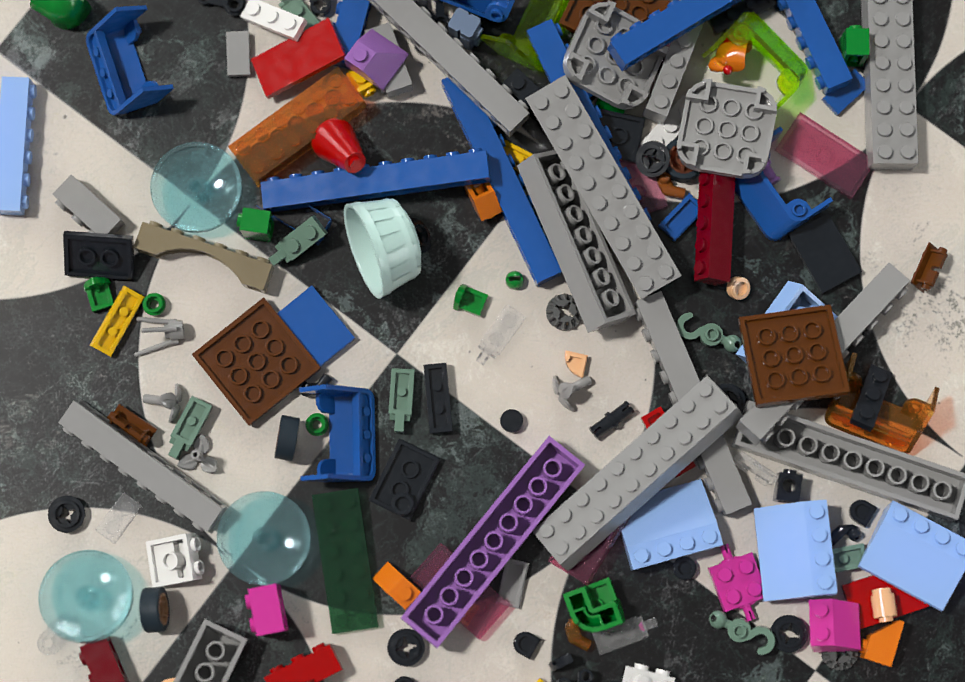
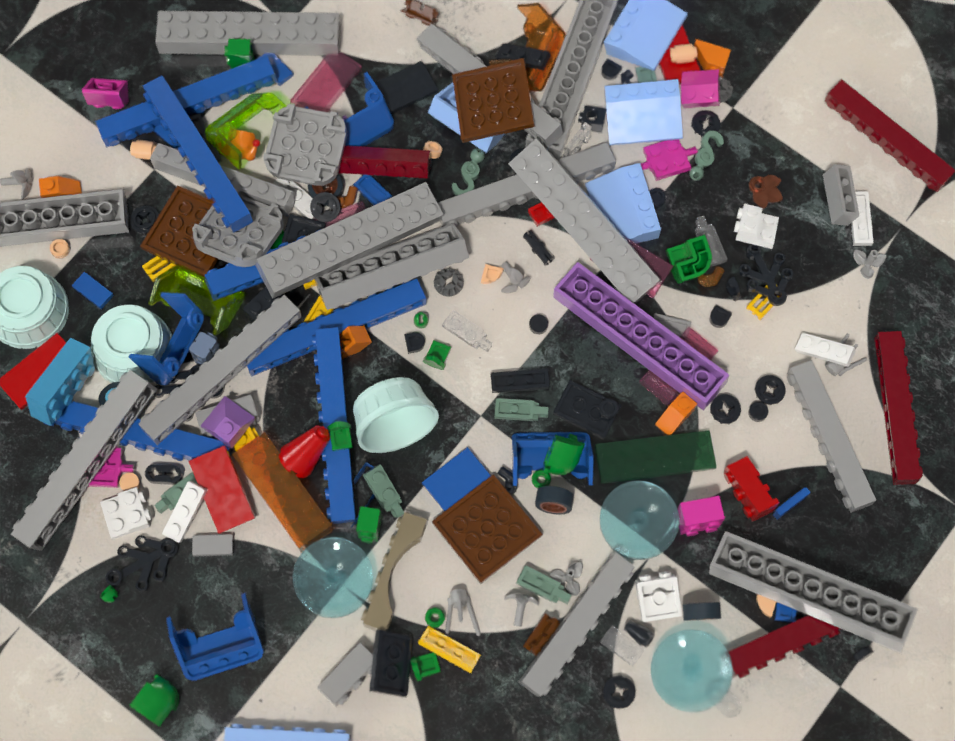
camera: 90 degrees left, 10 degrees down
none -> green tile [327,421,352,451]
none -> black tile [404,332,425,354]
none -> green brick [543,434,585,475]
none -> black cone [624,620,655,648]

